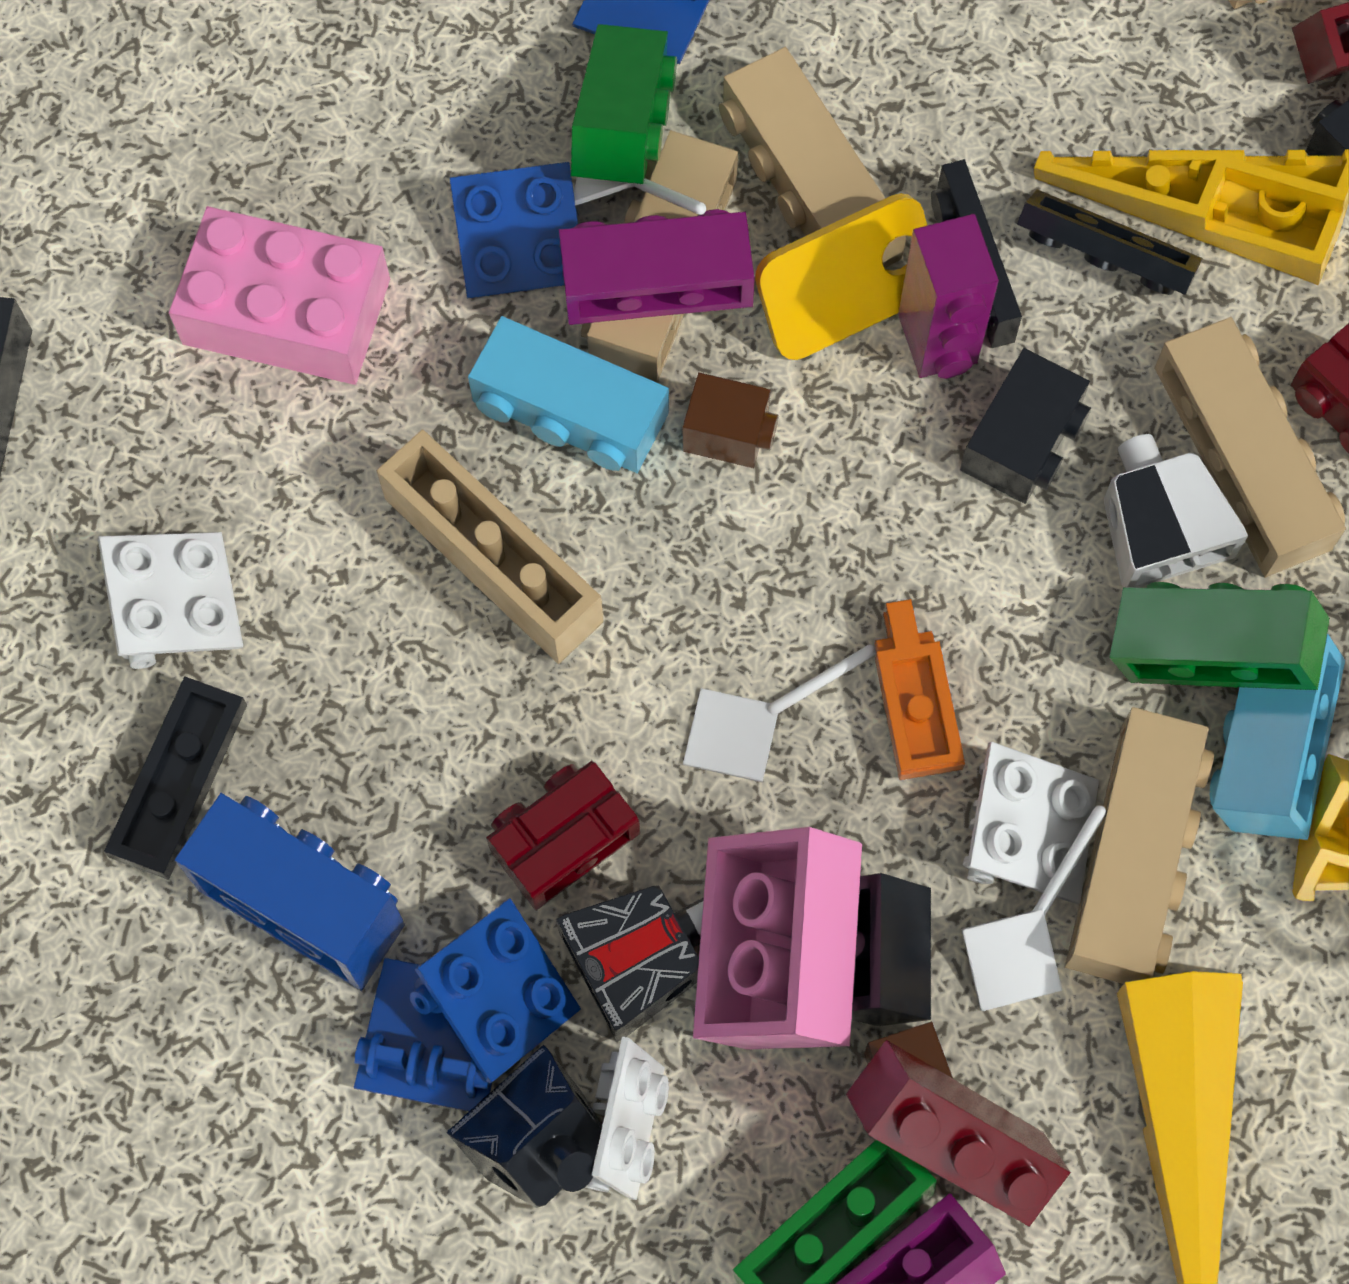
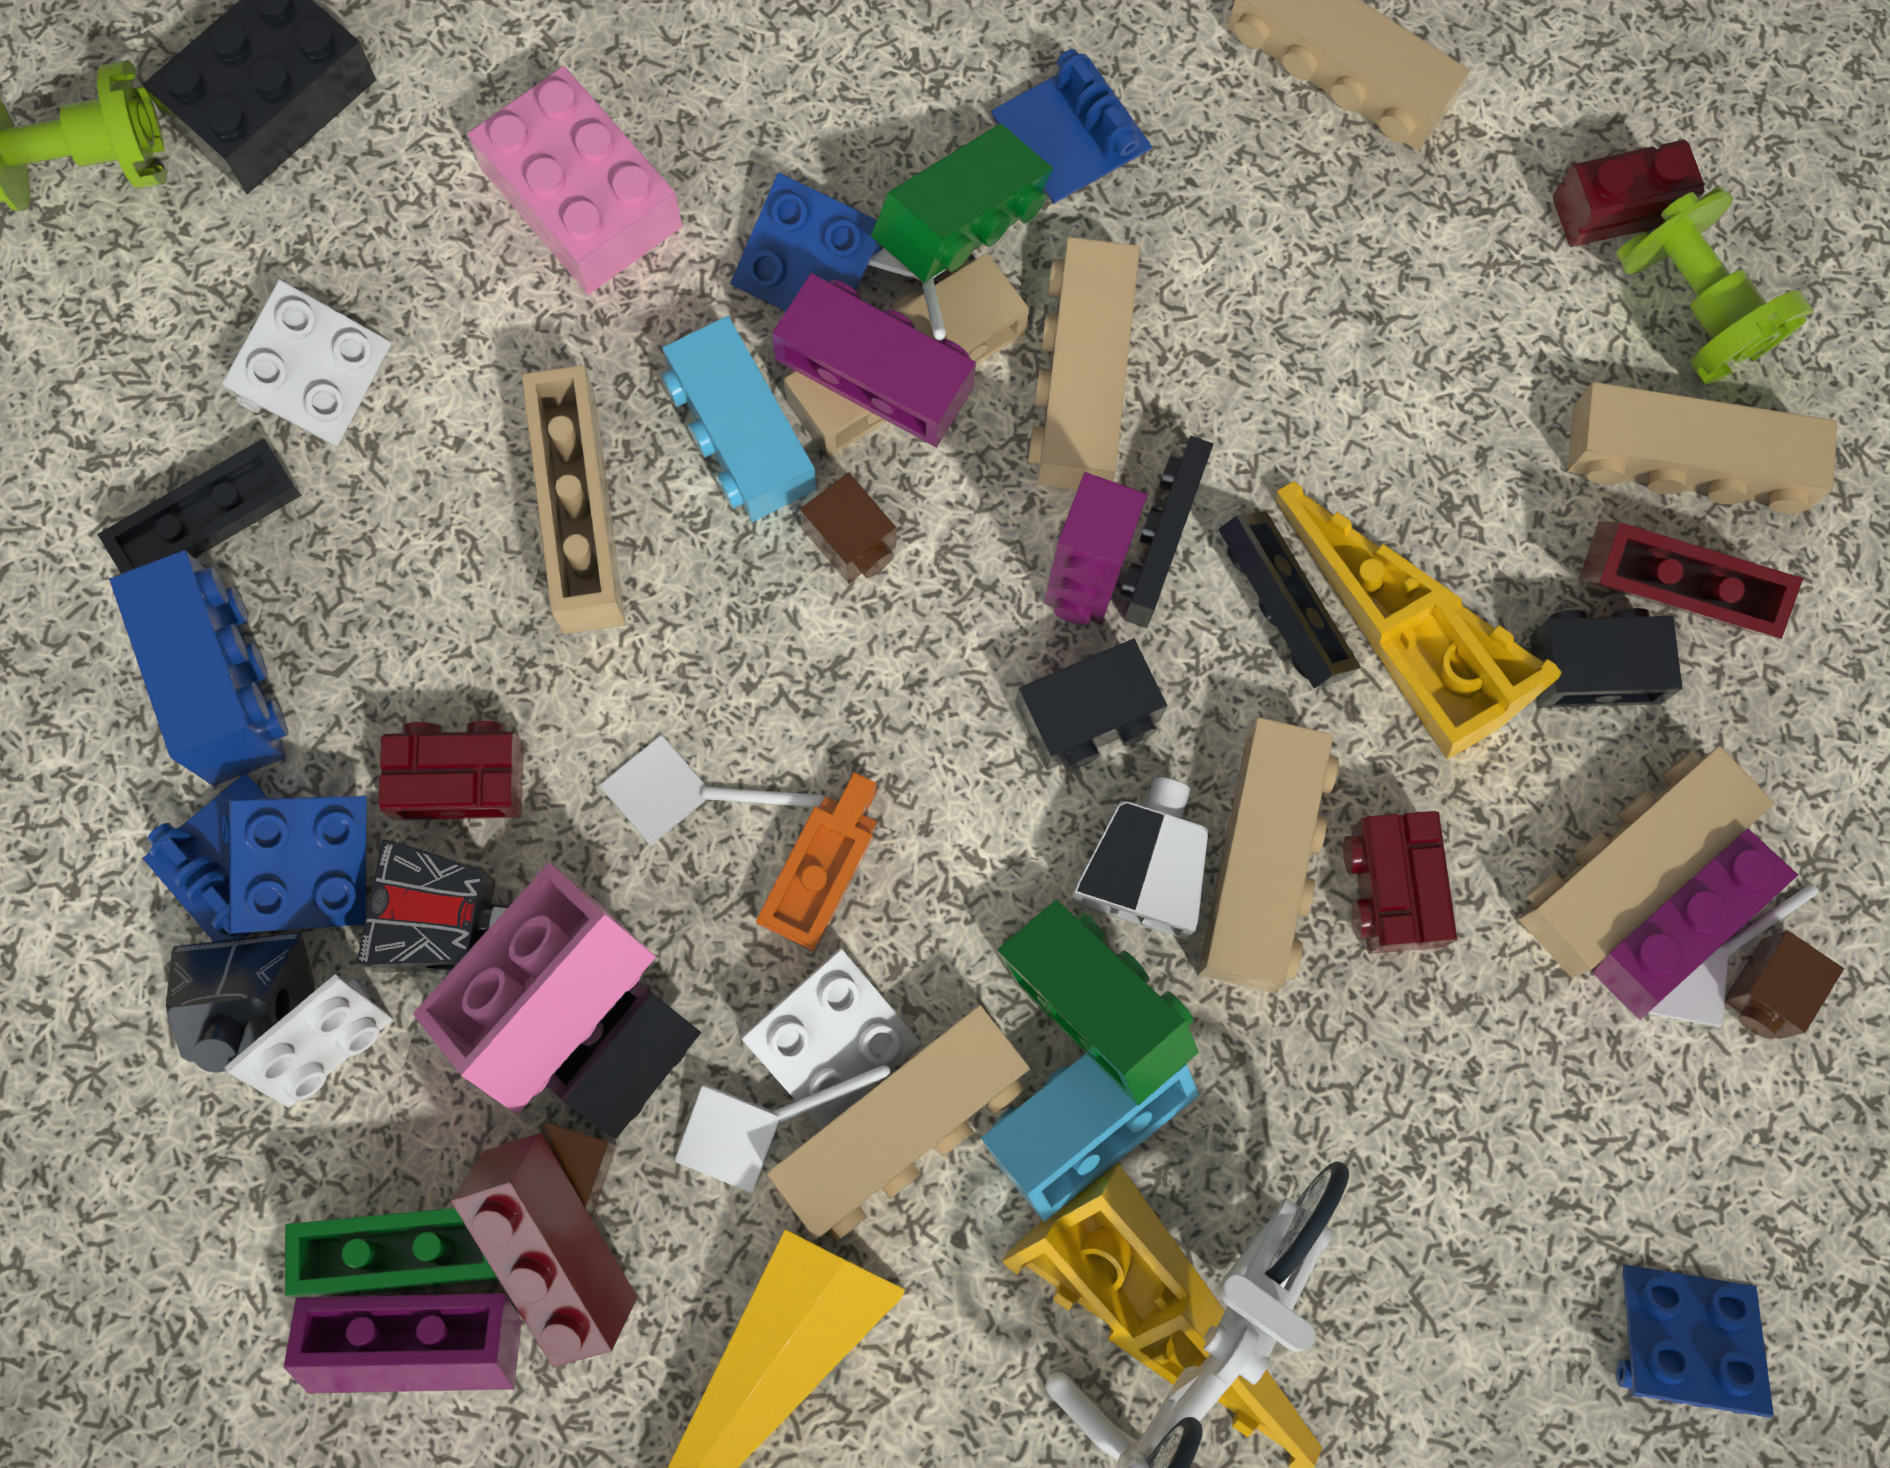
camera: 30 degrees right, 5 degrees up
yellow piece [755,193,927,360] -> none

